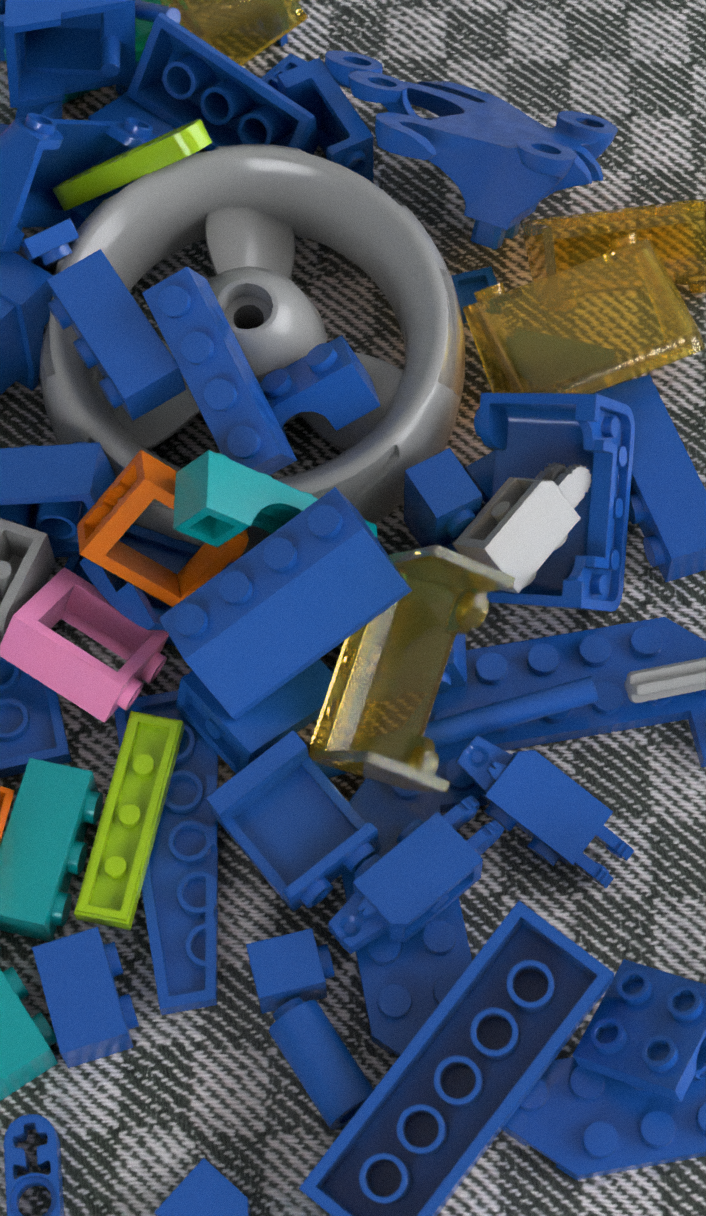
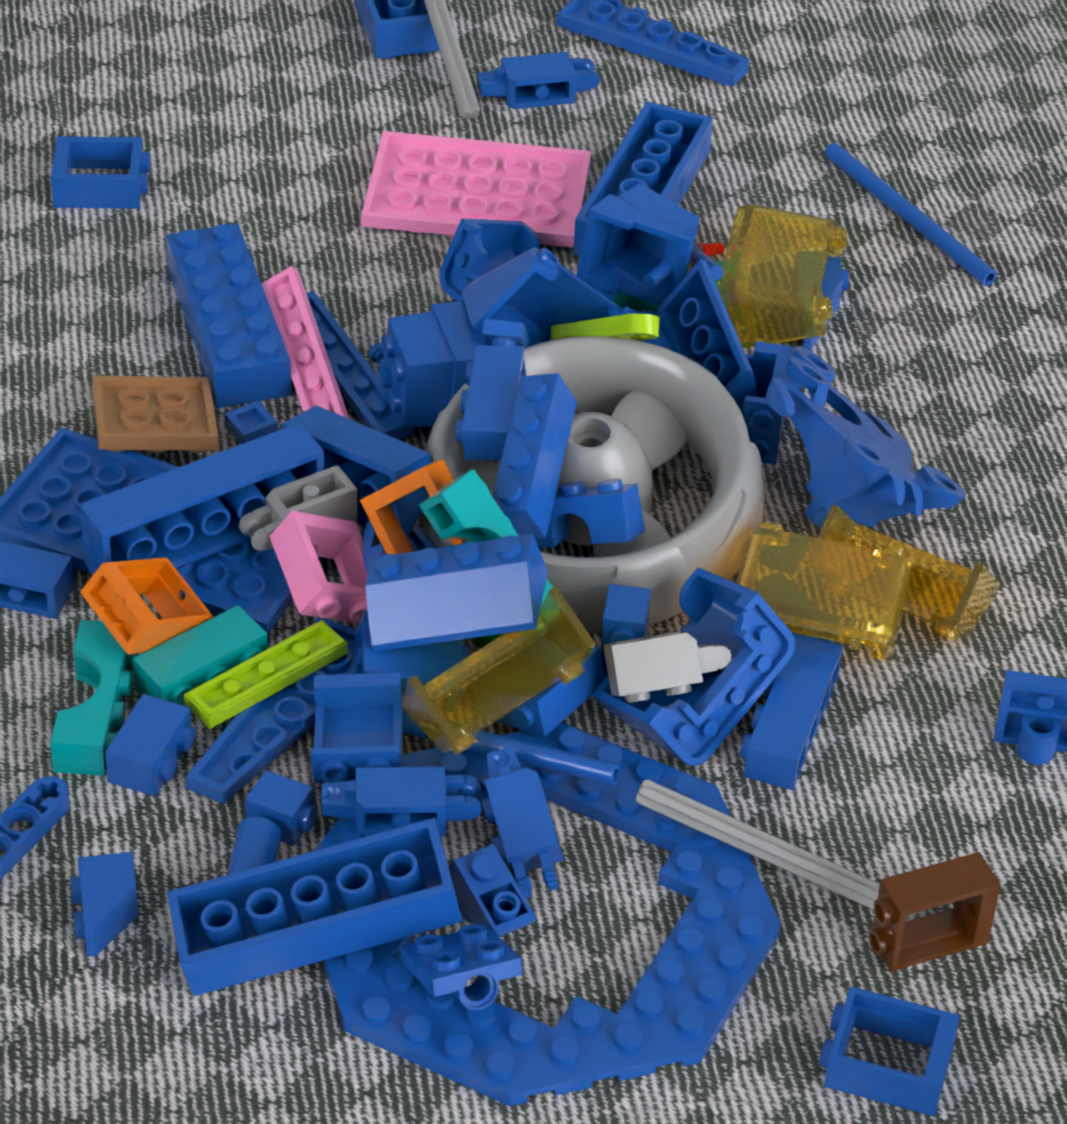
camera: 35 degrees right, 20 degrees down
none -> blue slope [450,844,536,937]

